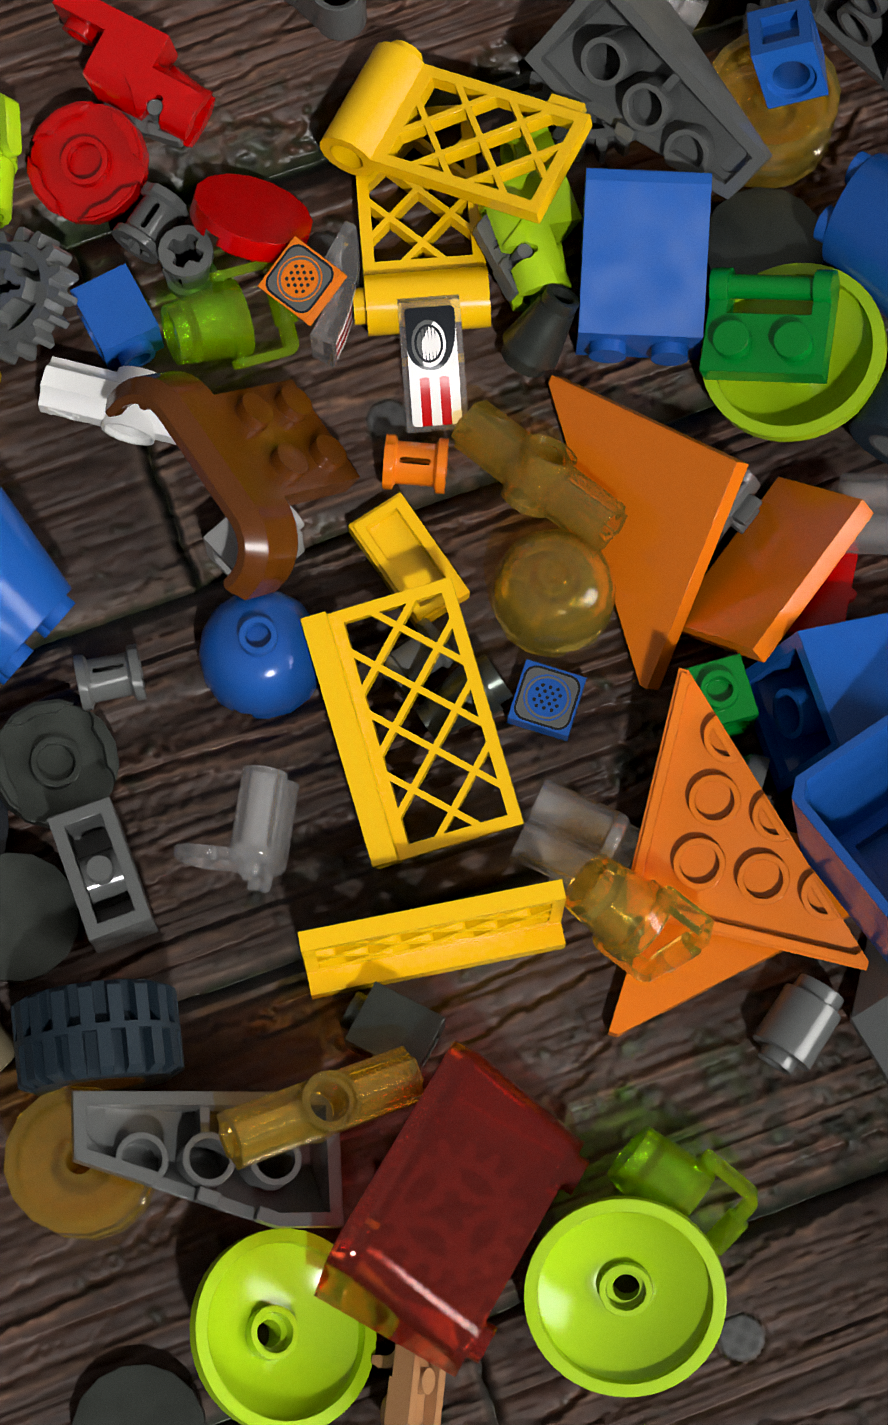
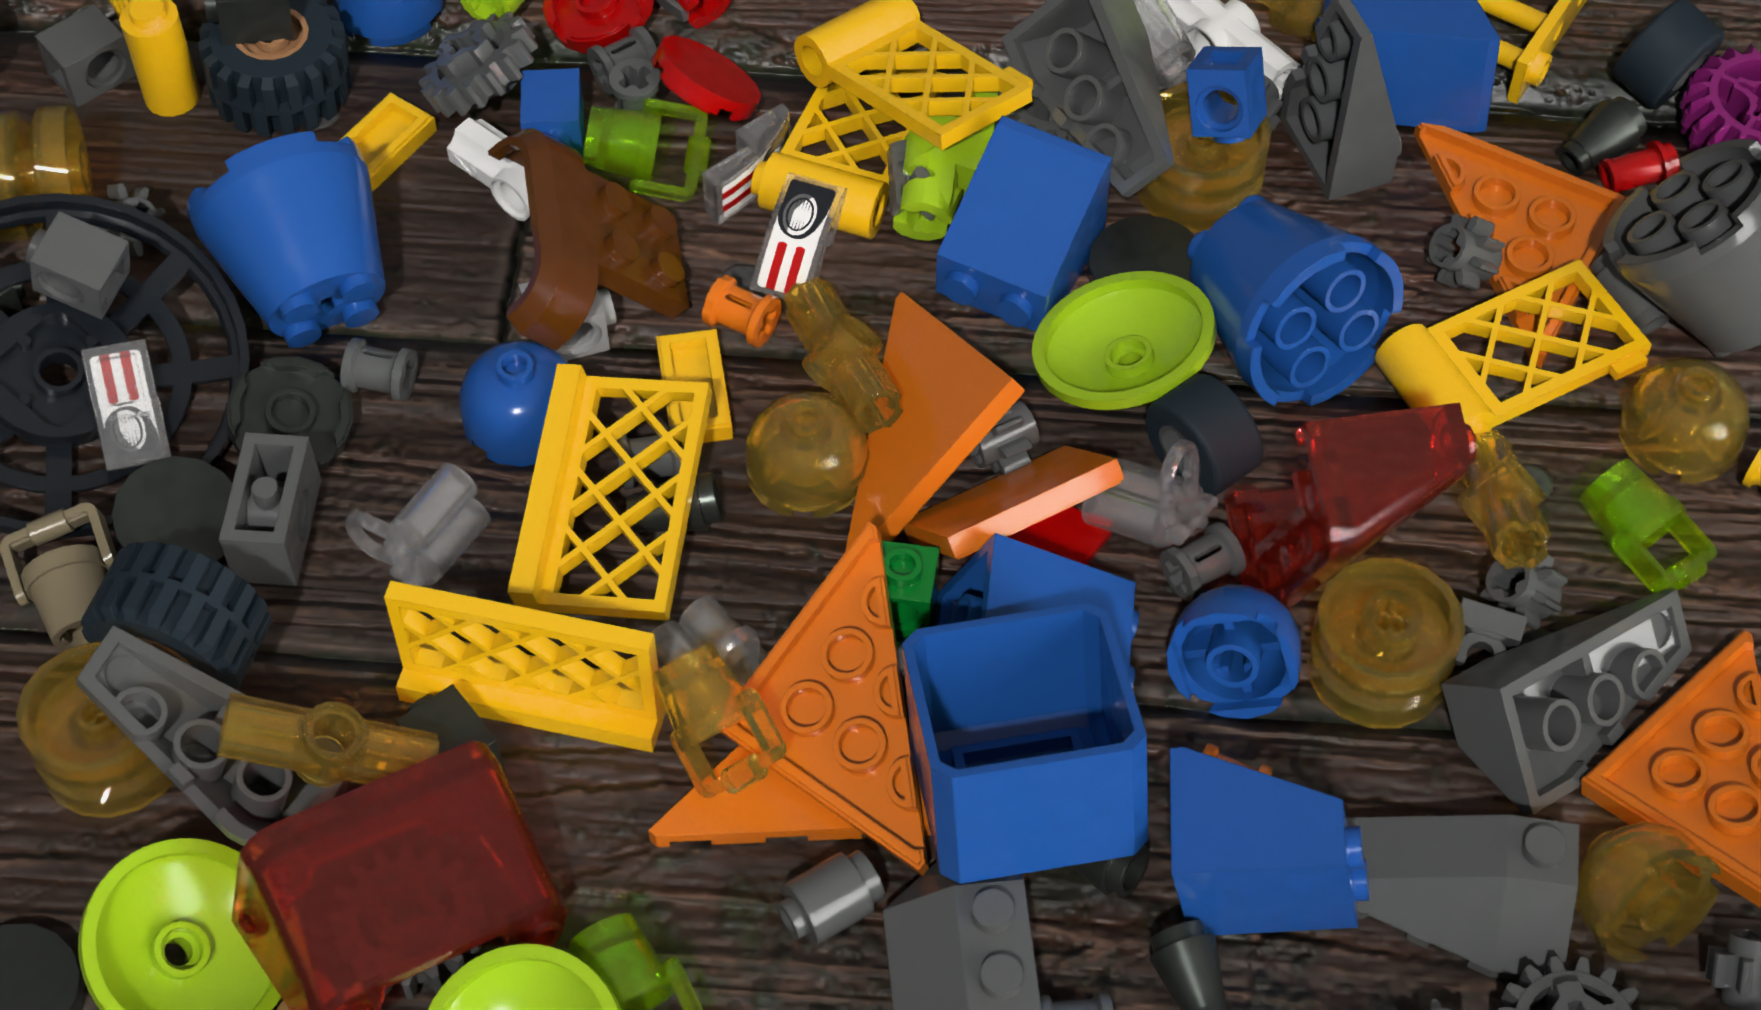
camera: 25 degrees right, 20 degrees down
tile [258,236,348,326] -> none
pearl dark grey cone [501,283,580,378] -> none
tile [507,659,587,741] -> none
green plate [699,267,840,384] -> none

